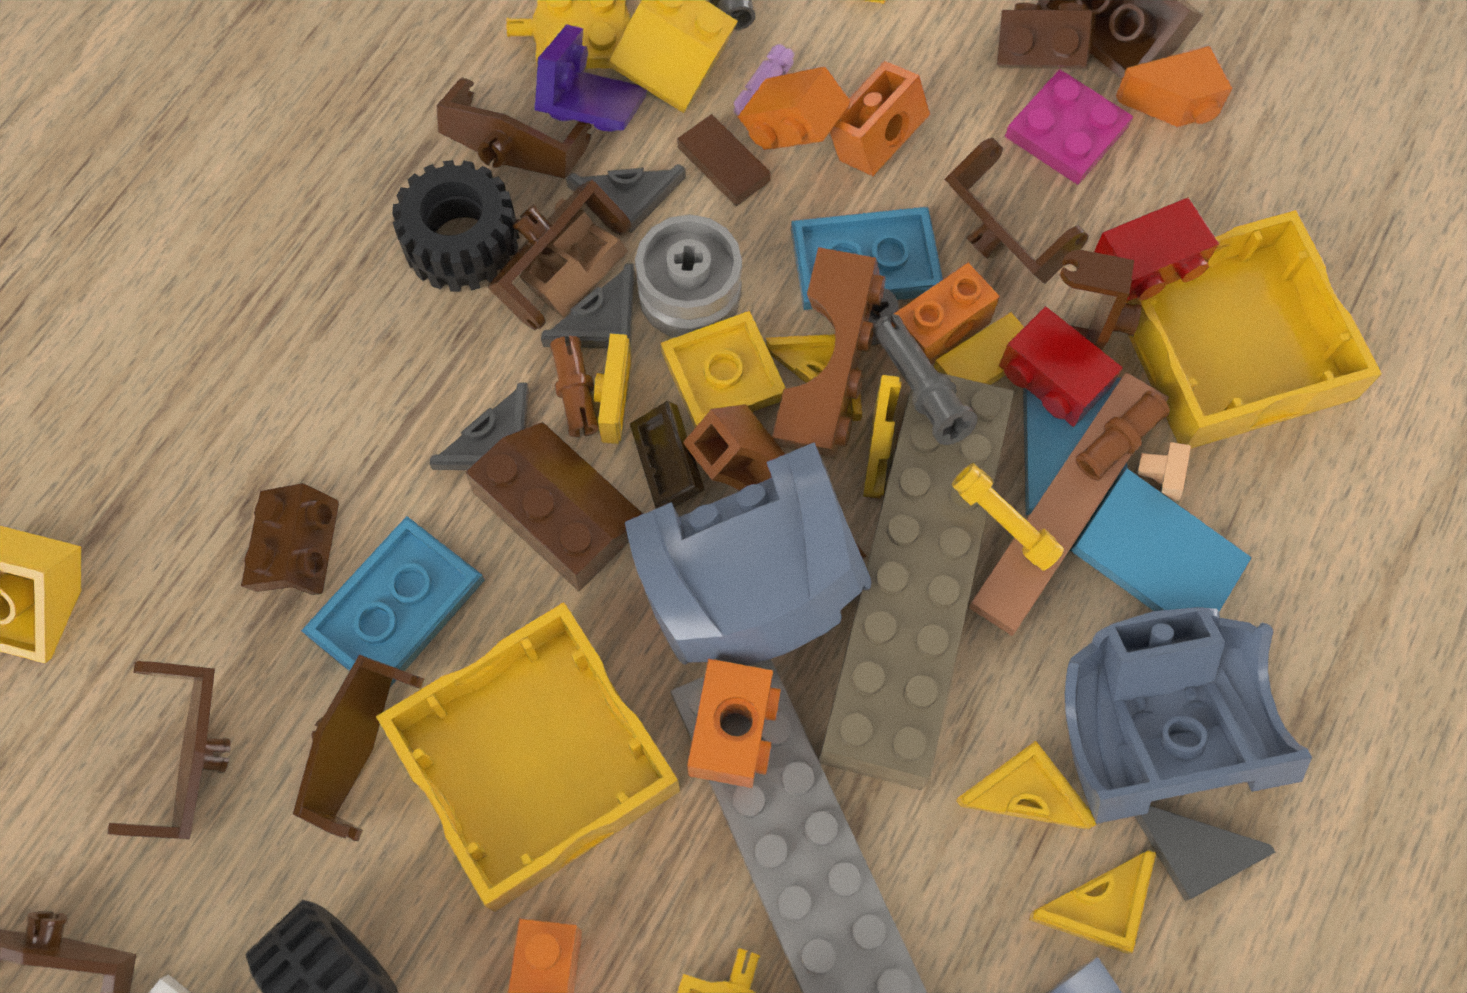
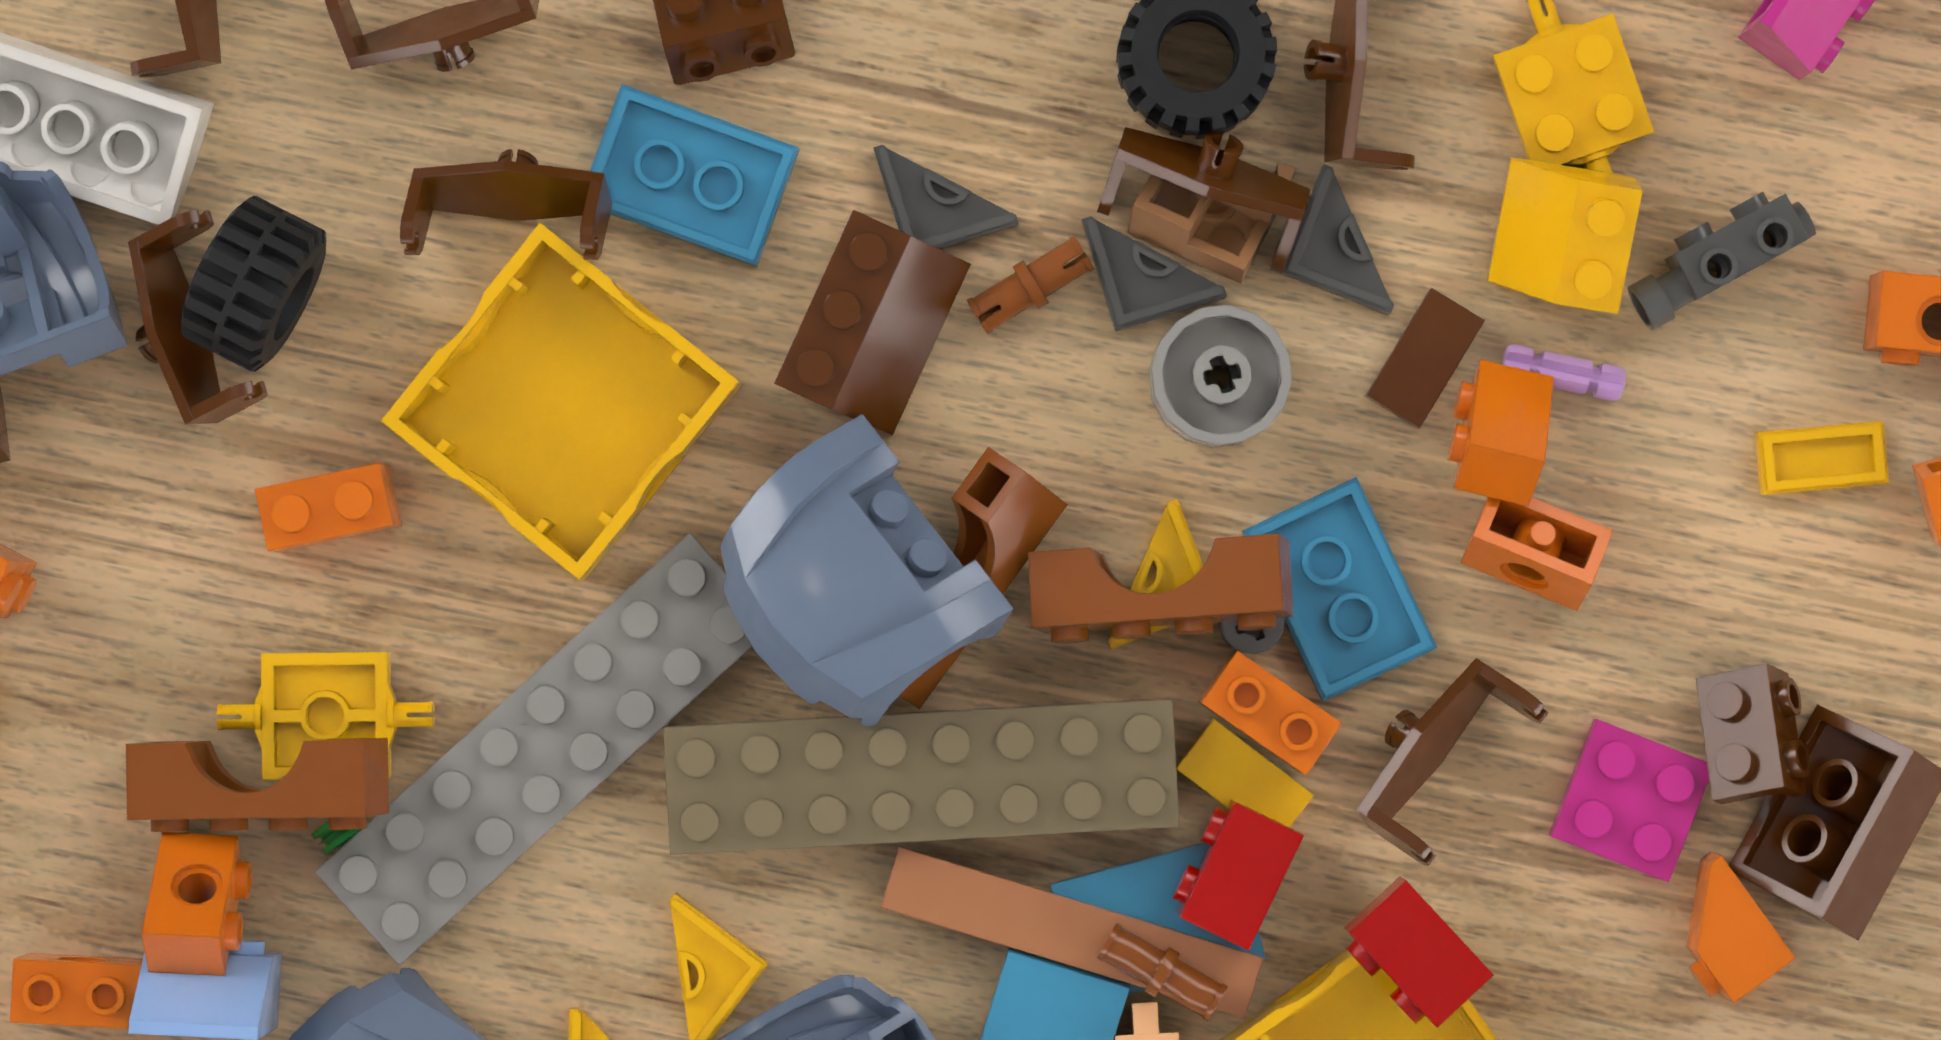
camera: 70 degrees right, 20 degrees up
dark purple bracket [535,24,647,132] -> none
yellow plate [594,333,632,444] -> none
dark brown plate [630,400,705,509] -> none
yellow plate [660,311,786,428] -> none
orange brick [687,659,781,788] -> none
yellow tile [863,375,902,499] -> none
dark grey pin [873,314,978,445] -> none
yellow bar [951,463,1064,570] -> none
reddish brown piece [1060,250,1141,350] -> none

